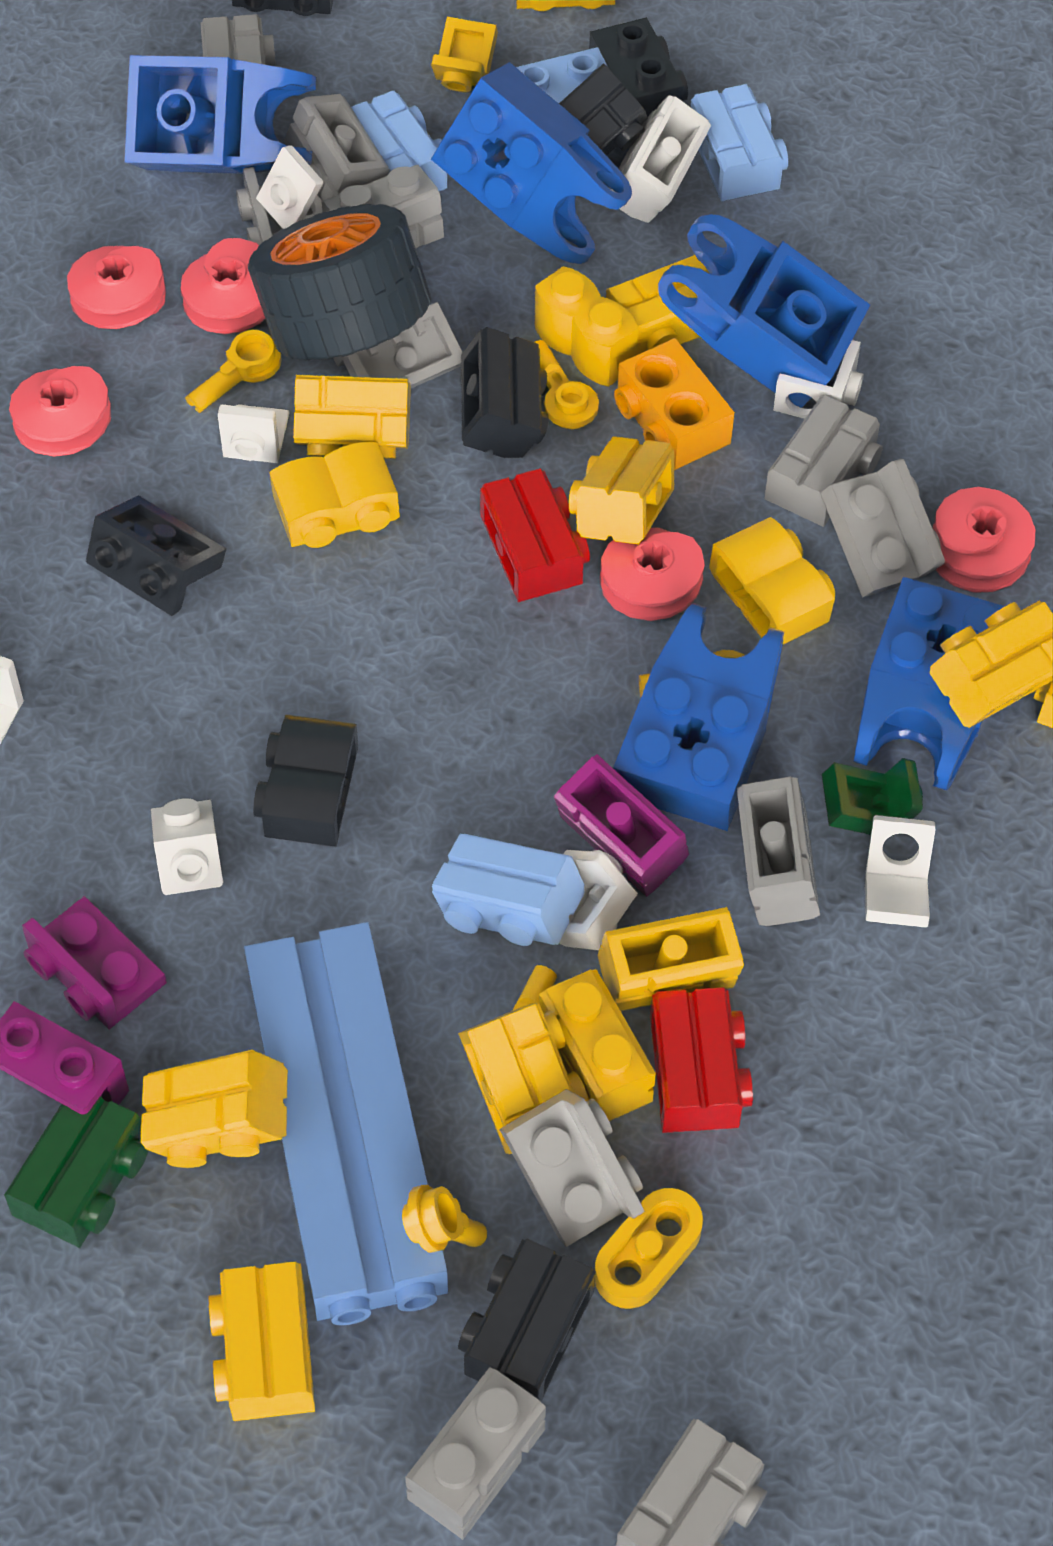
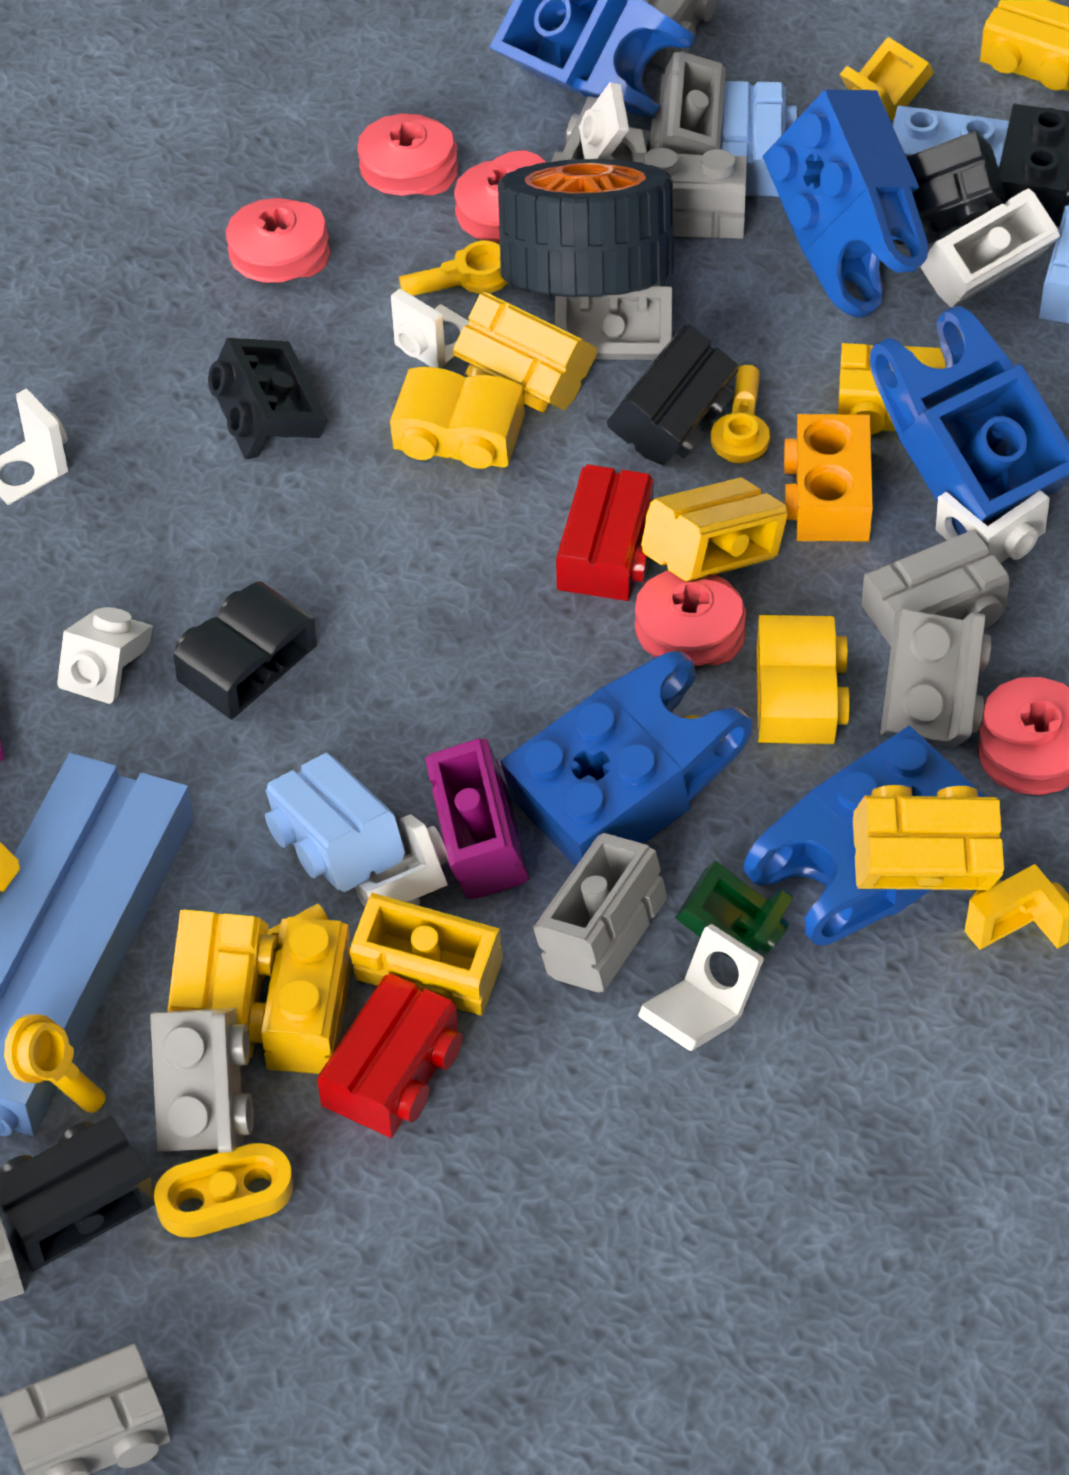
camera: 35 degrees right, 5 degrees down
yellow brick [535,266,639,387] -> none

